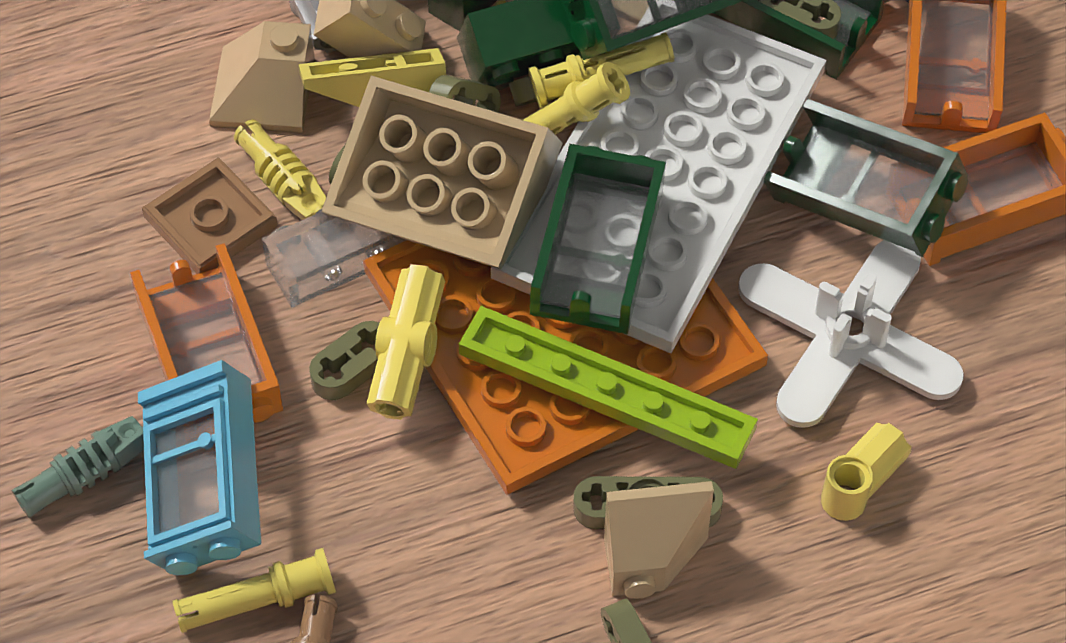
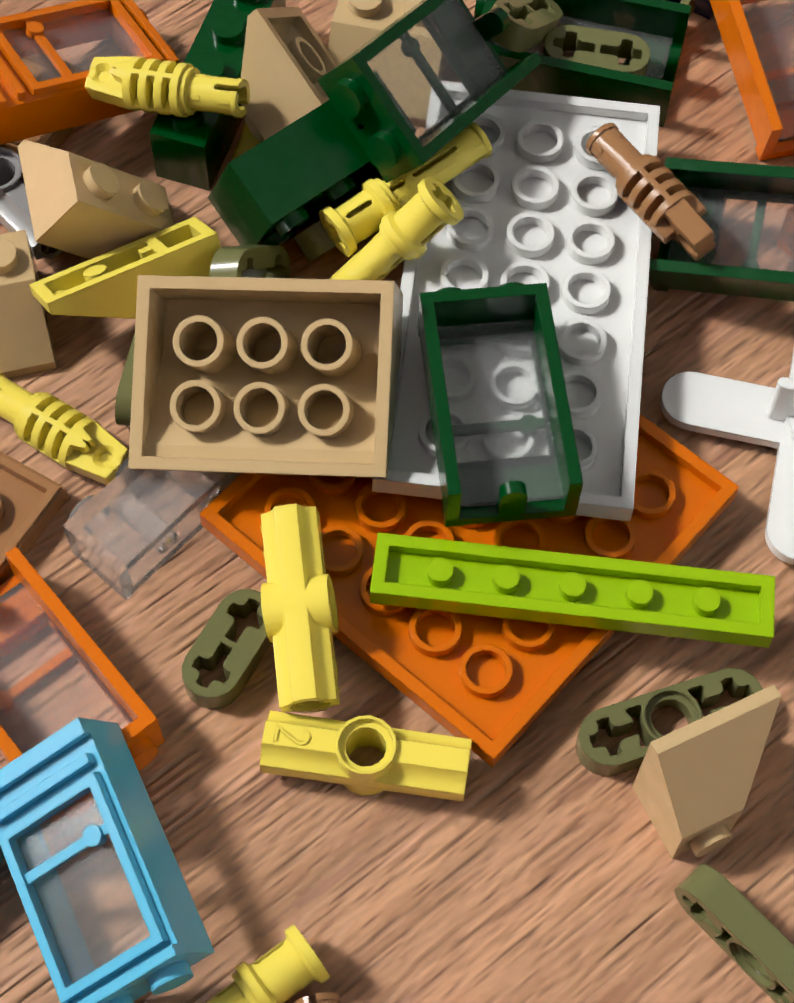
camera: 20 degrees left, 5 degrees up
none -> light yellow piece [260,710,472,802]
none -> medium nougat hinge [586,123,715,261]

